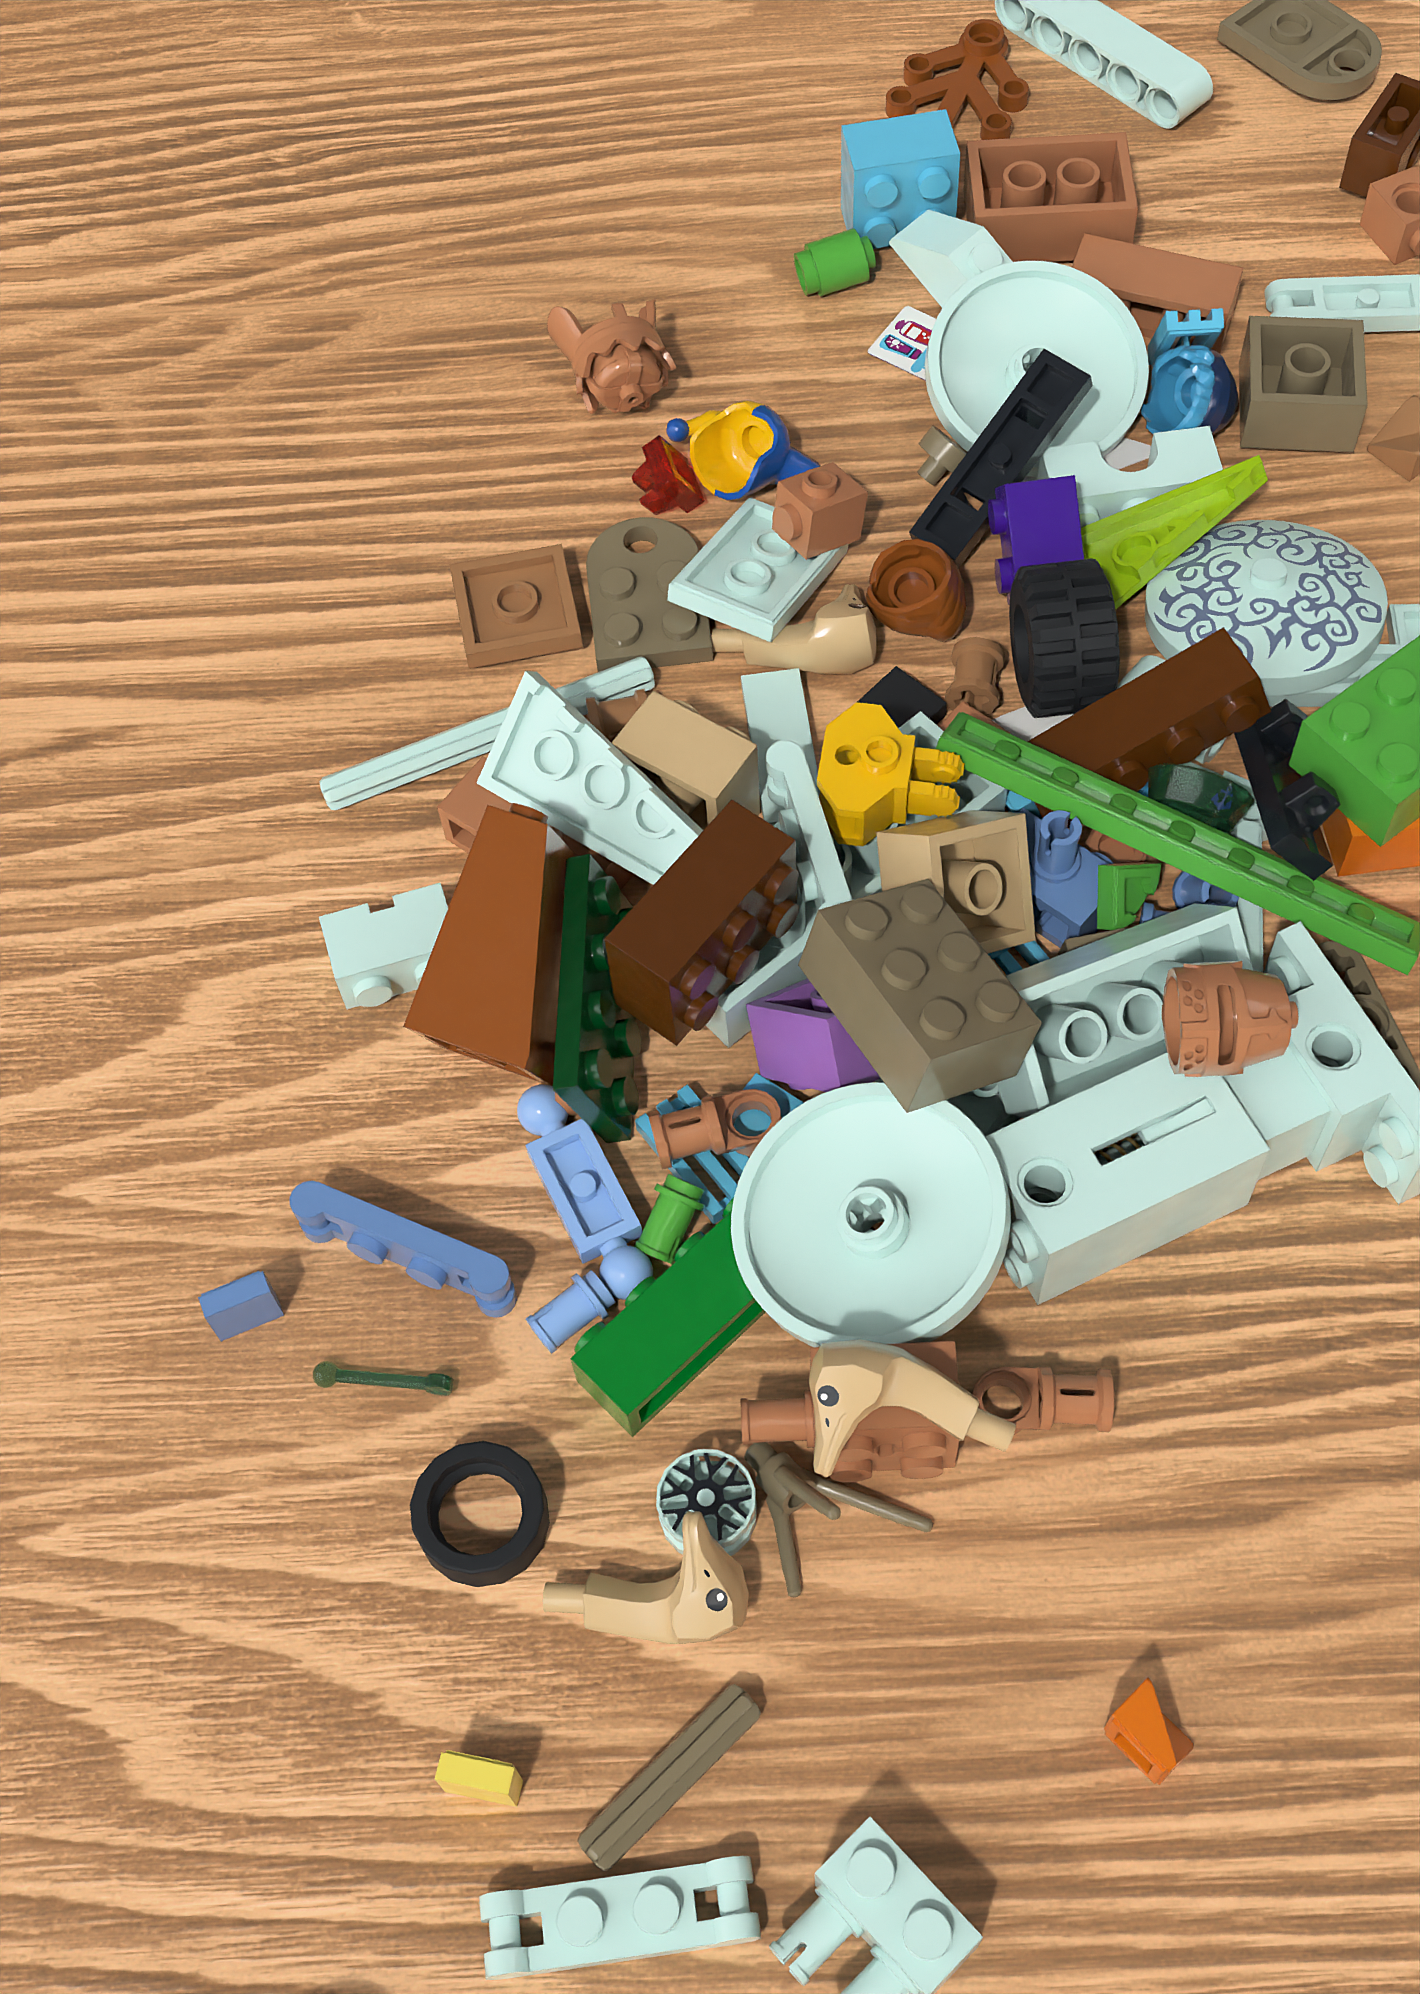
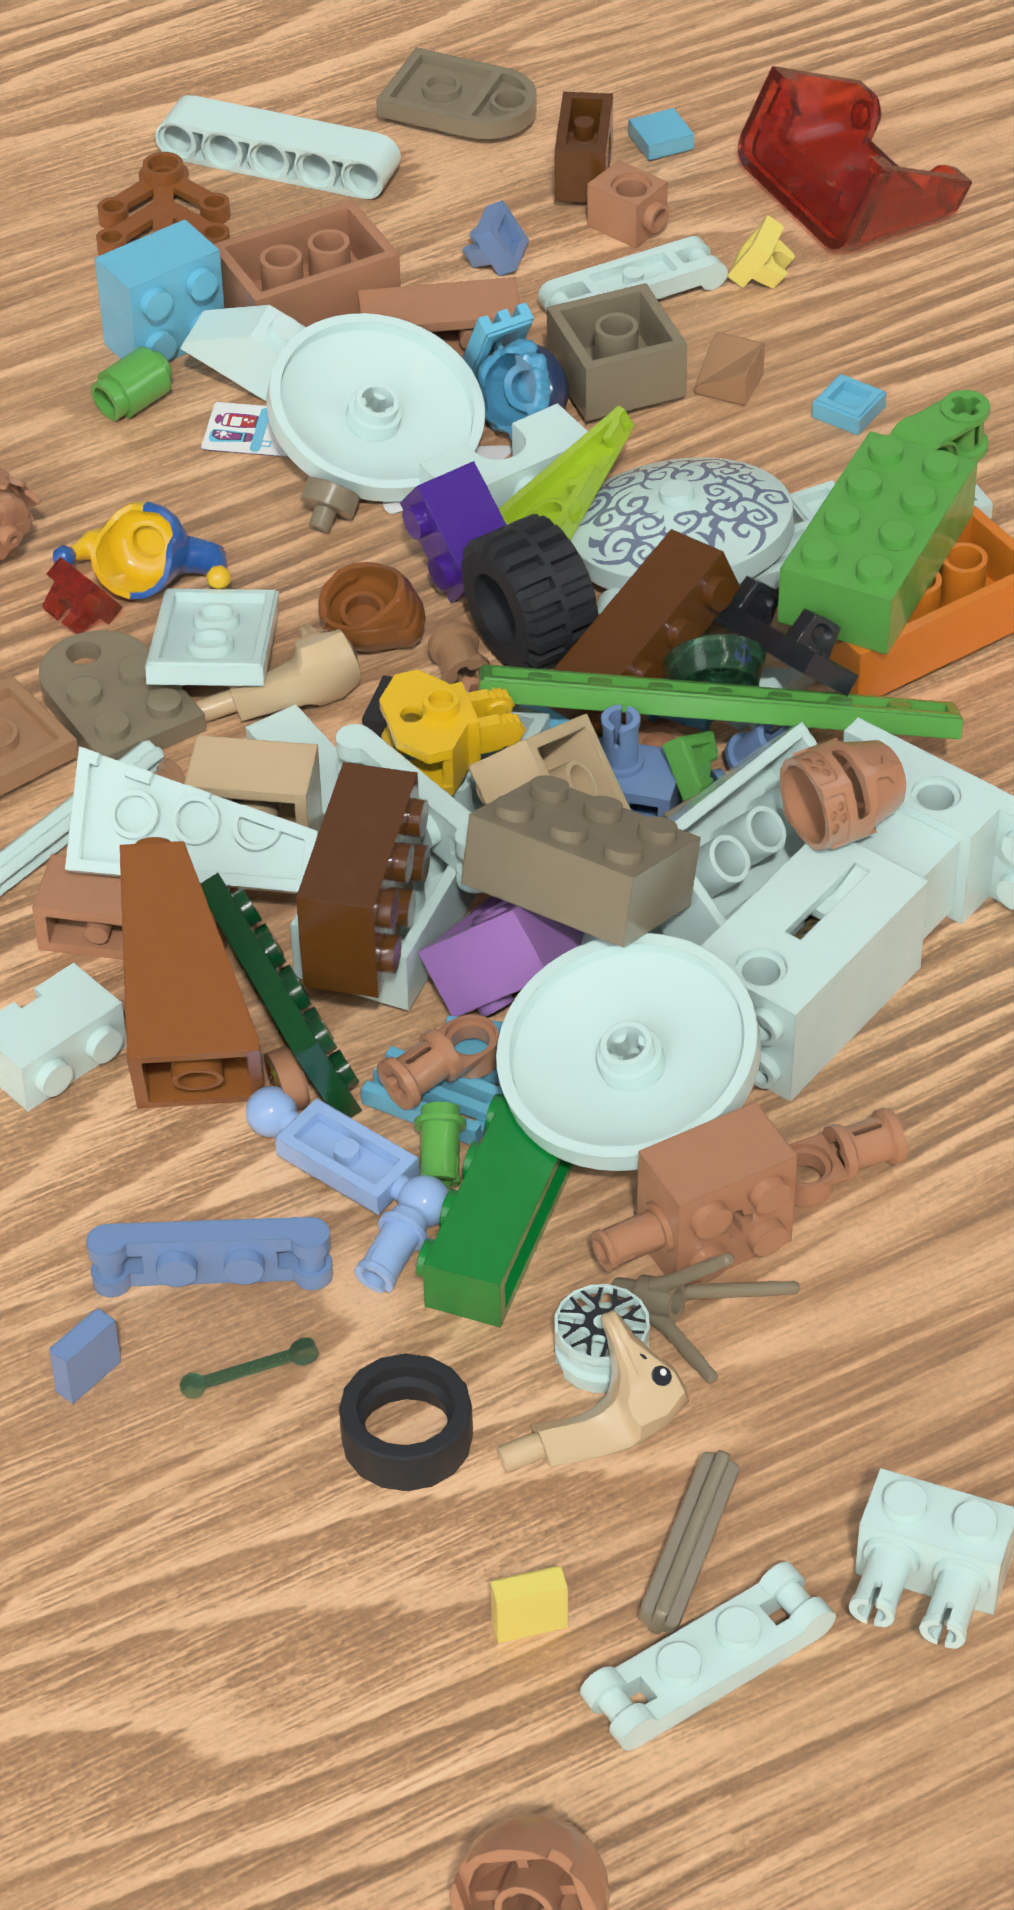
camera: 30 degrees left, 15 degrees down
nougat brick [772,462,868,560] -> none
tan animal [809,1339,1016,1477] -> none
black hinge [909,349,1093,569] -> none
none -> medium blue tile [462,200,529,276]

